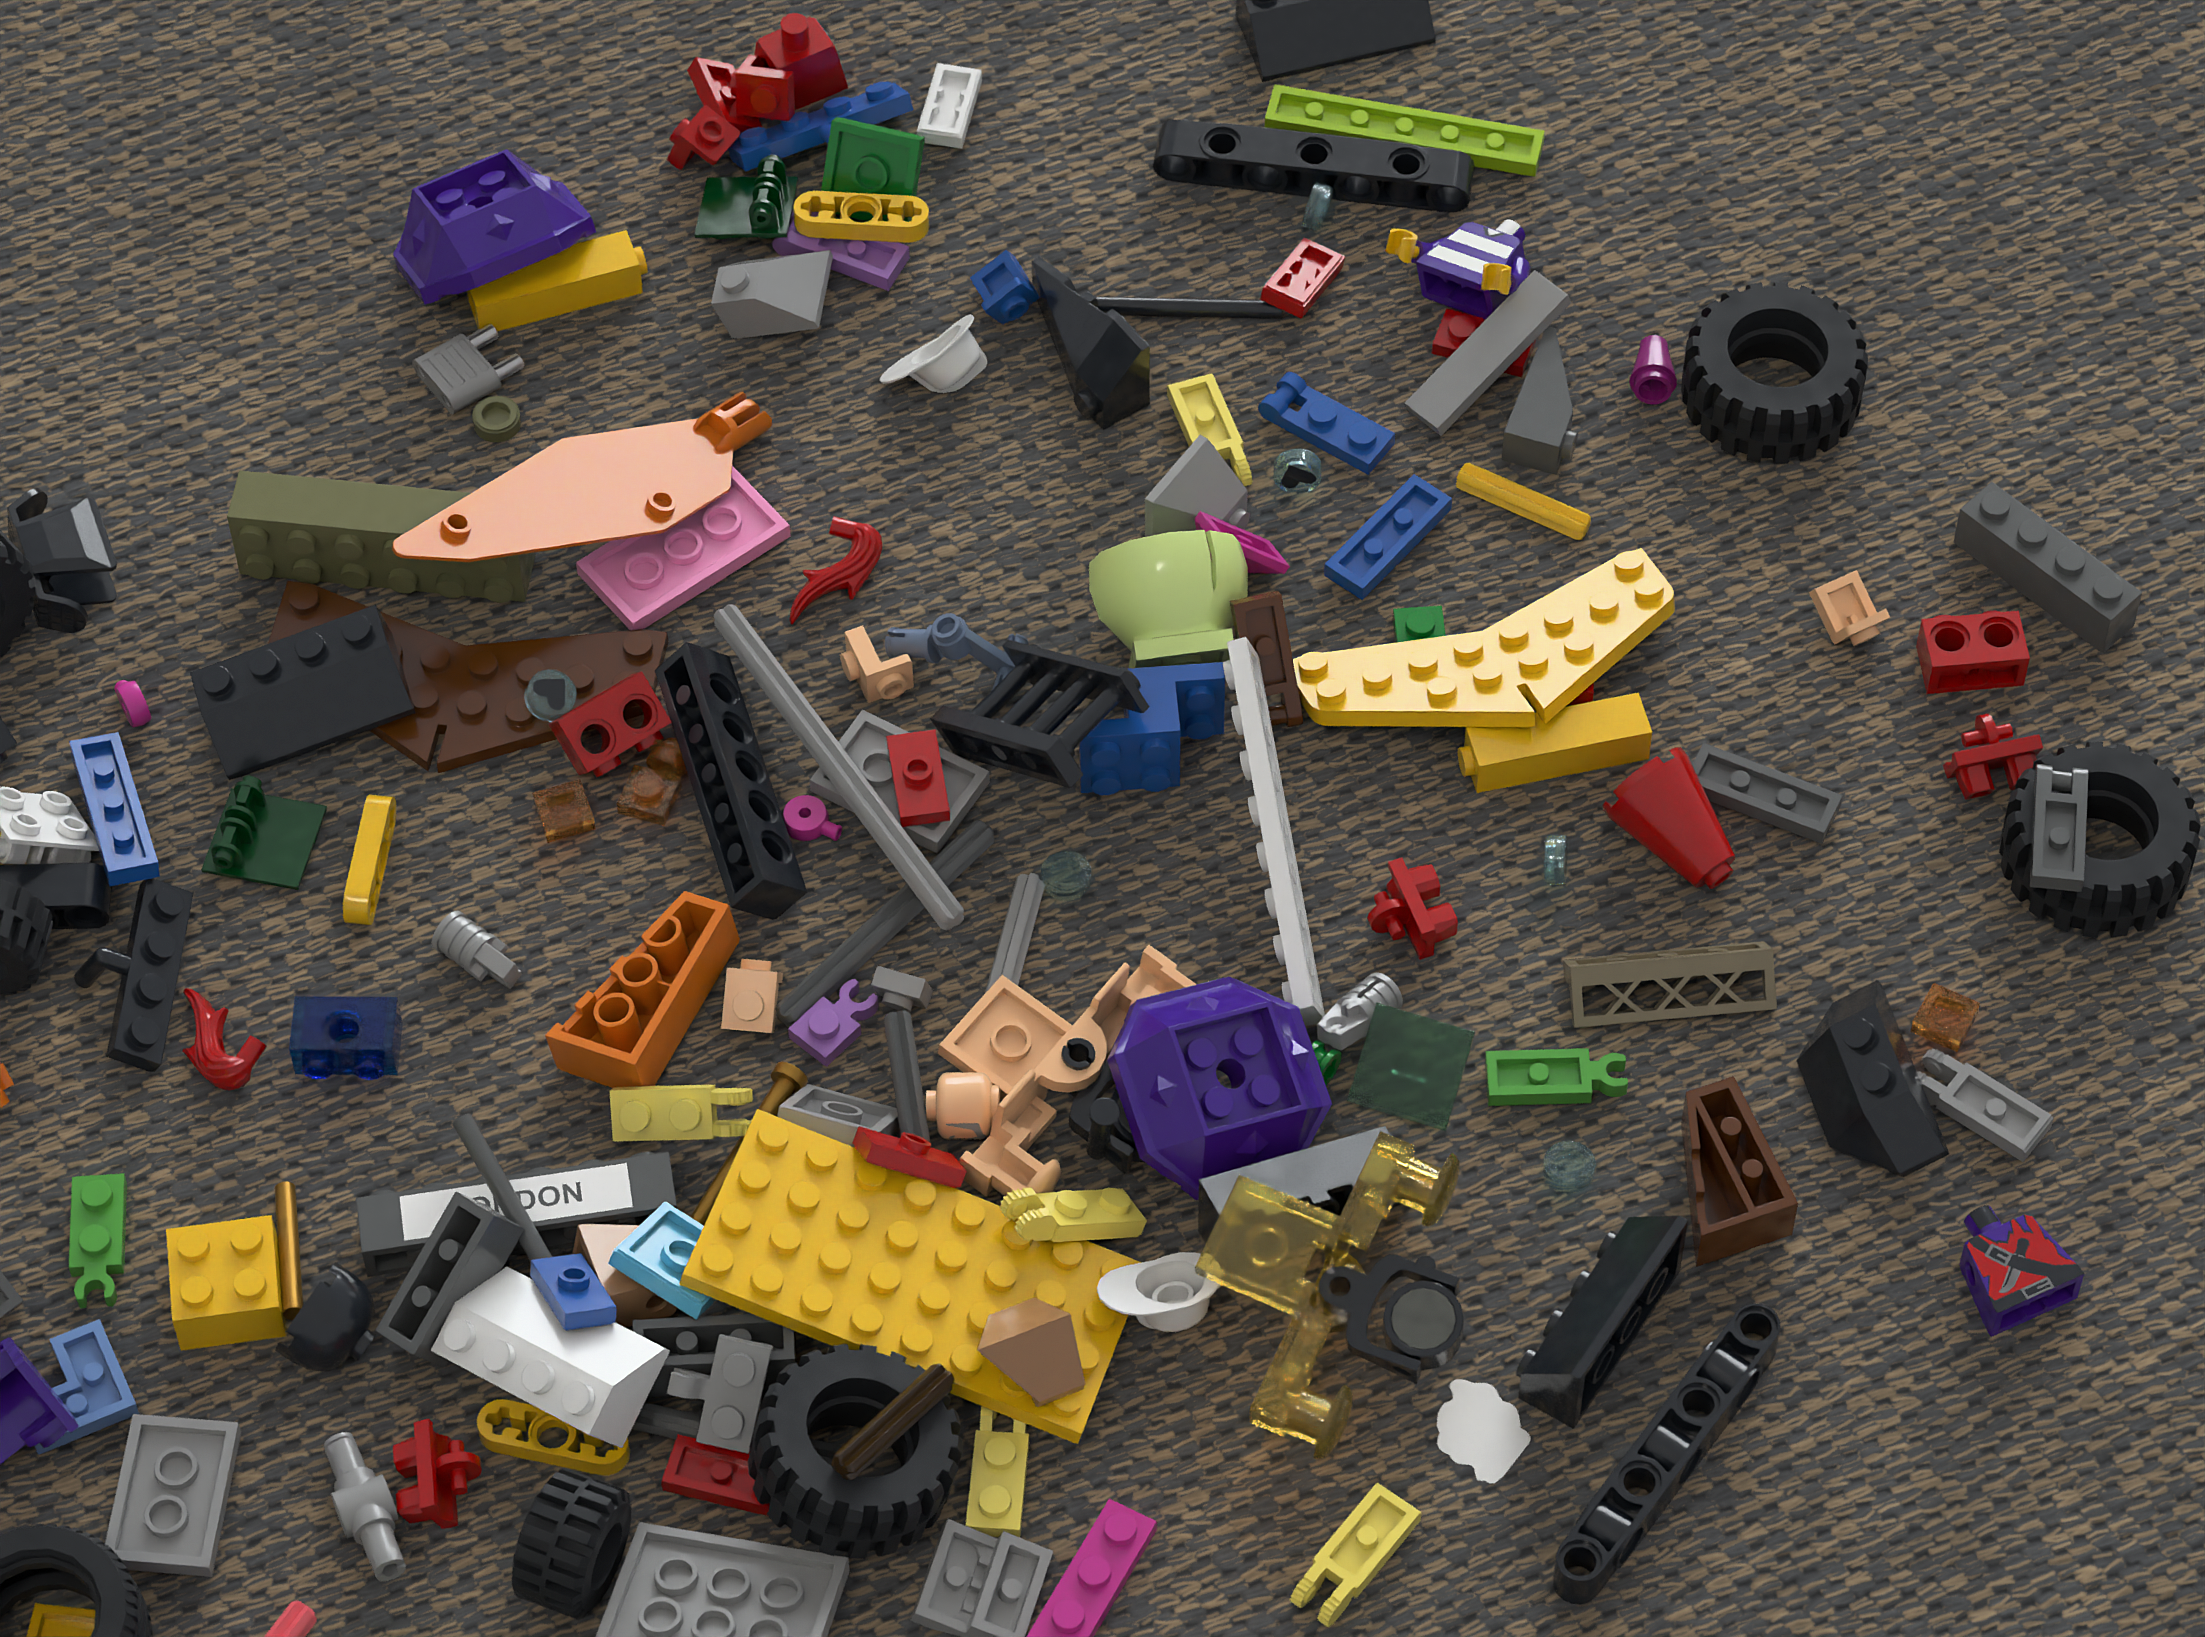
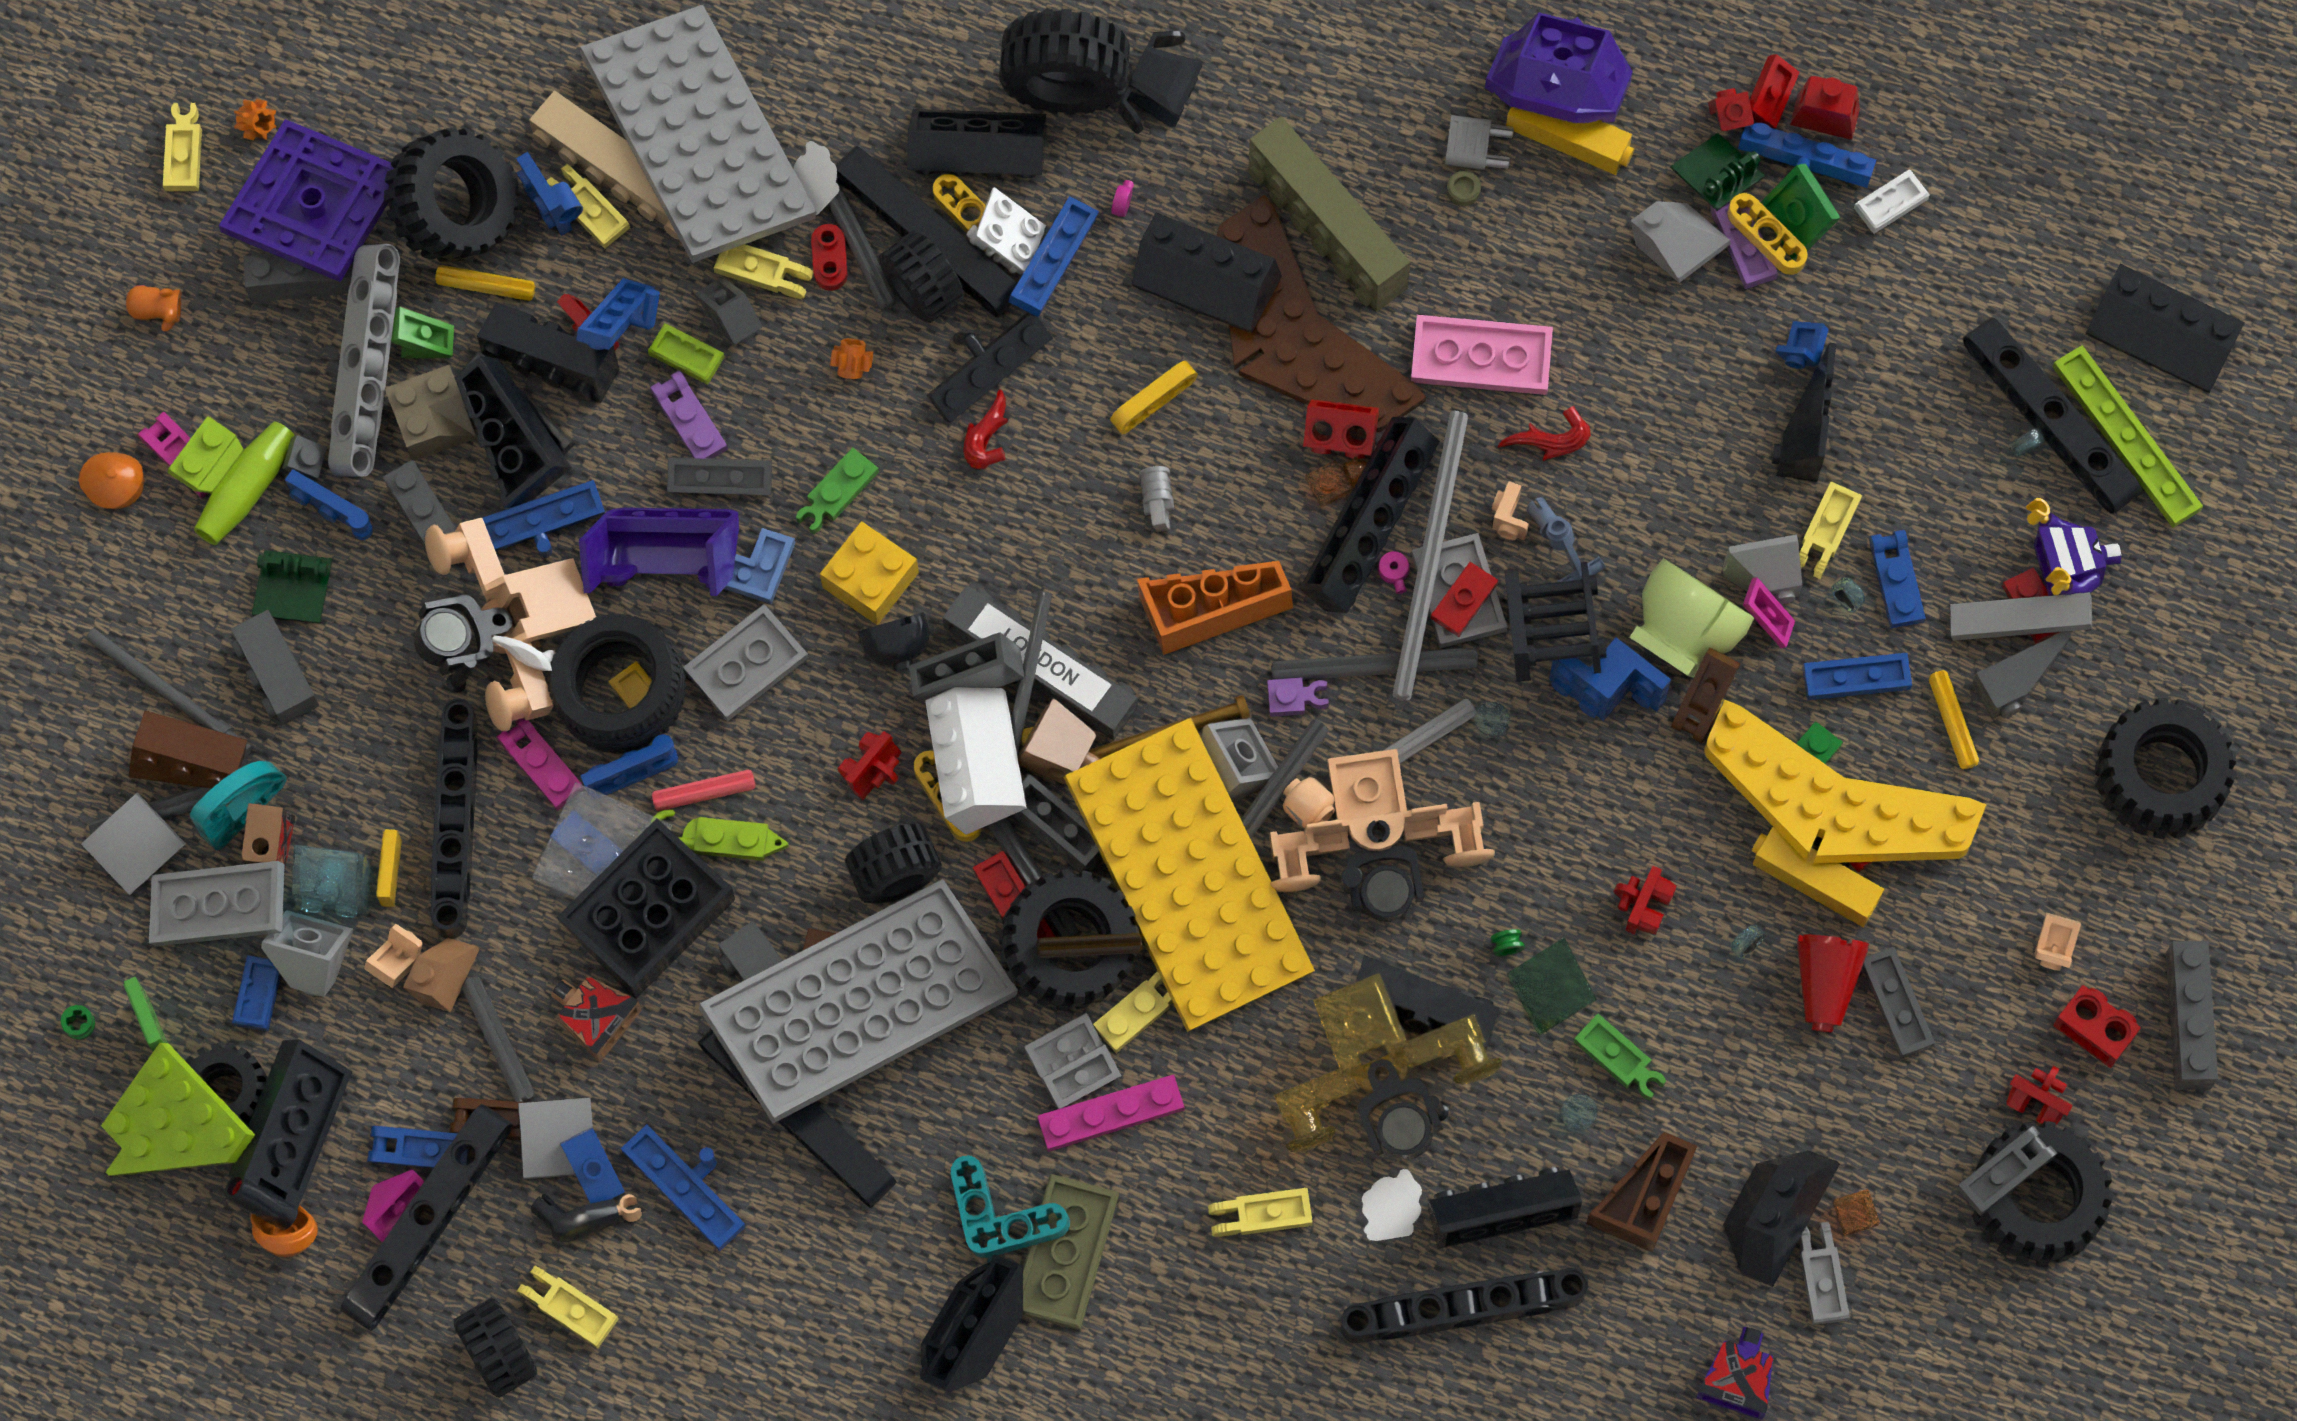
camera: 45 degrees right, 15 degrees up
dark green hinge [201,776,327,890] -> none
pearl gold bar [274,1182,303,1320] -> none
clear blue brick [289,996,403,1080] -> none
light grey pin [324,1432,406,1581] -> none
wing [392,391,772,562] -> none
clear light blue tile [524,669,577,722] -> none
blue plate [530,1253,617,1330] -> none
clear orange plate [532,779,596,843] -> none
medium azure tile [608,1202,716,1320] -> none
light yellow hinge [610,1085,753,1141] -> none
light grey plate [667,1334,773,1453] -> none
light nougat bracket [721,959,783,1033] -> none
red bracket [730,55,795,121] -> none
red plate [852,1126,967,1188] -> none
light grey plate [871,966,933,1012] -> none
white piece [879,314,988,393] -> none
medium nougat slope [977,1297,1085,1407] -> none
light yellow hinge [999,1188,1147,1242] -> none
black bar [1095,296,1282,319] -> none
white piece [1097,1252,1222,1332] -> none
dark purple piece [1107,976,1332,1201] -> none
white plate [1223,637,1325,1026] -> none
plate [1260,238,1345,319] -> none
light grey hinge [1317,972,1403,1050] -> none
dark tan fence [1563,941,1777,1028] -> none
magenta cone [1629,335,1677,404] -> none

